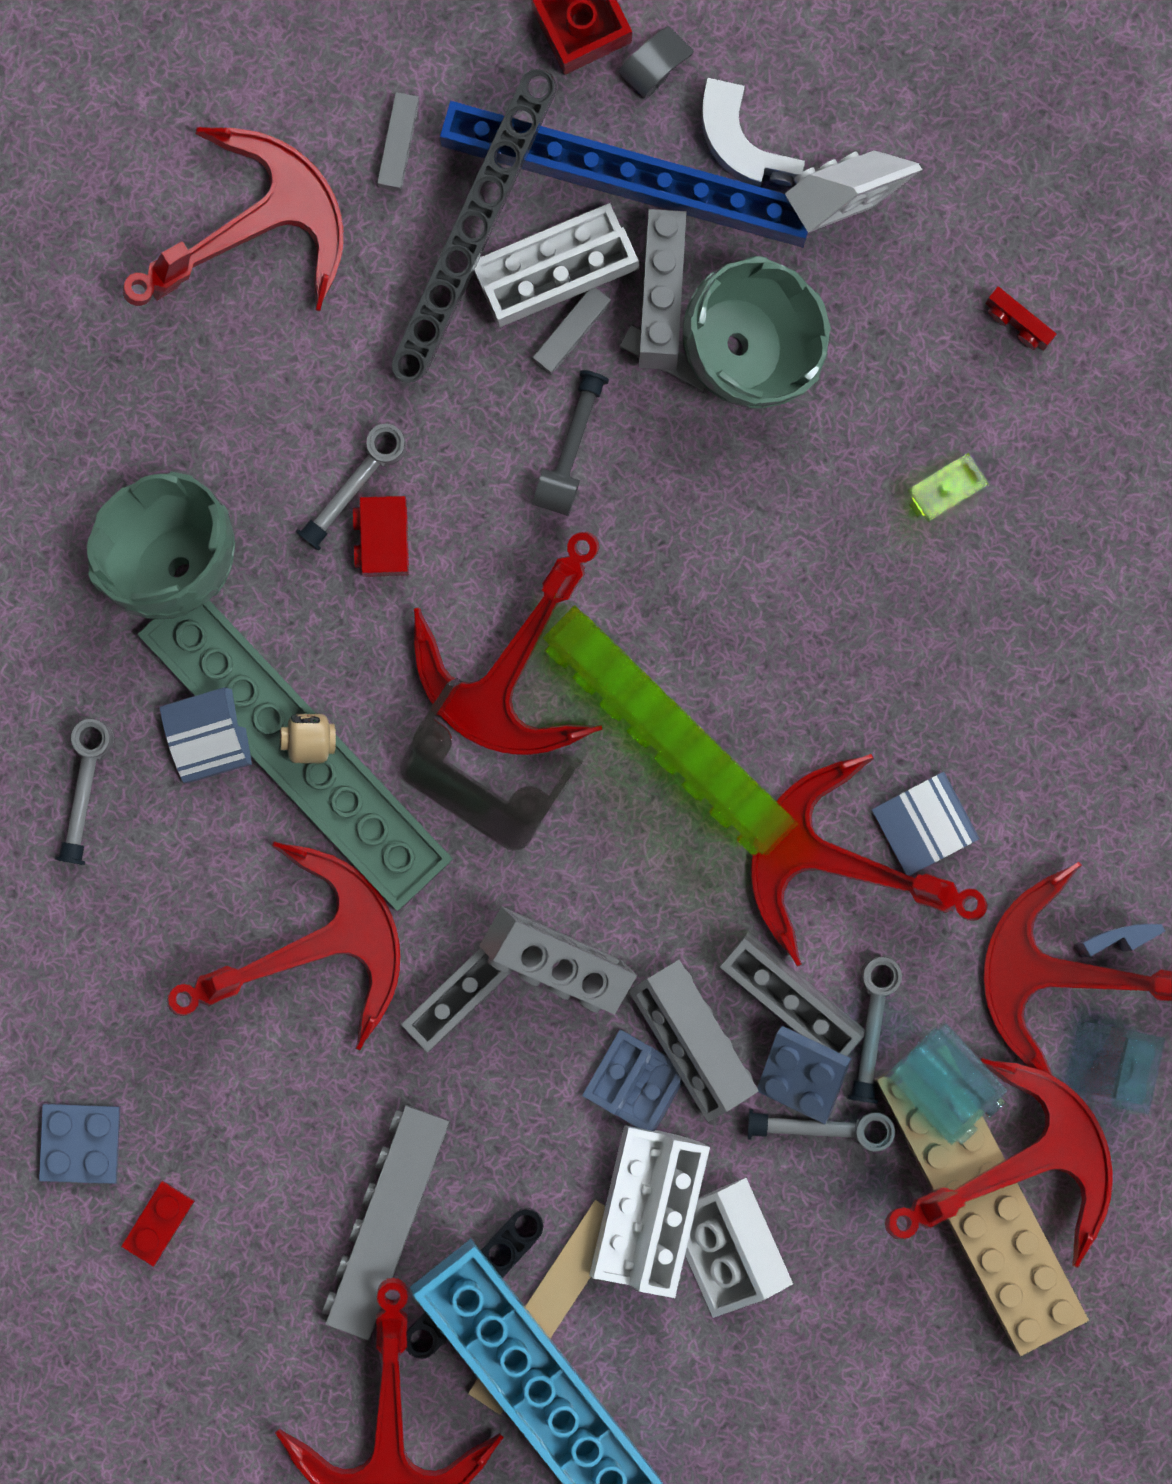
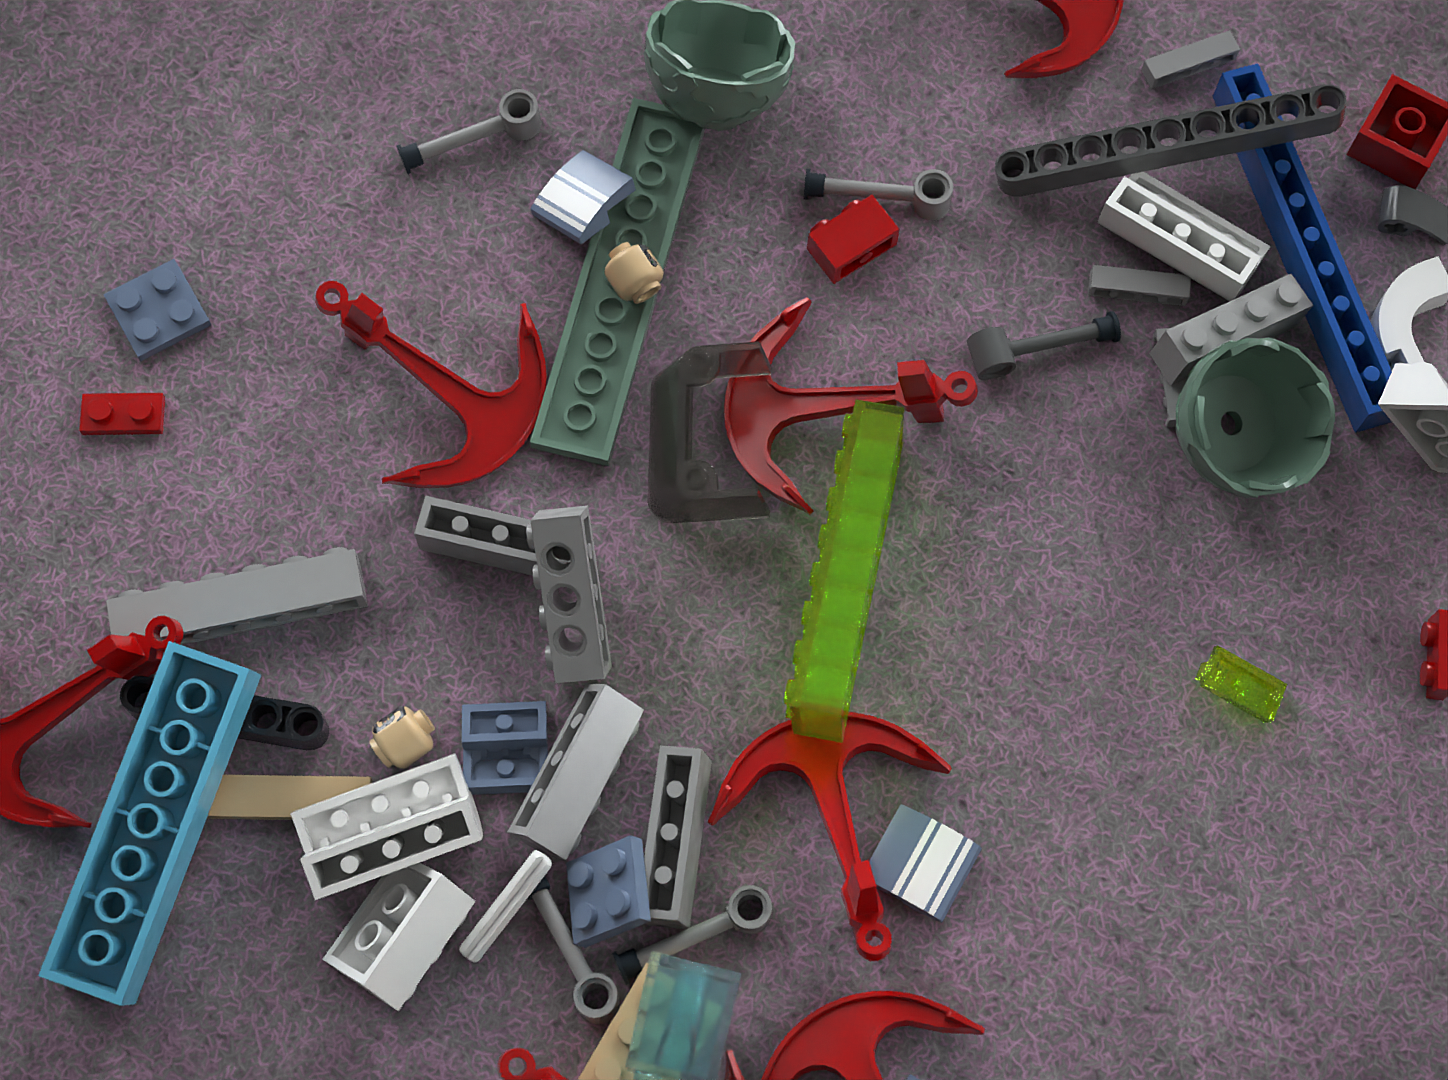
camera: 55 degrees right, 15 degrees down
none -> tan head [370,706,435,769]
none -> white axle [459,850,552,963]

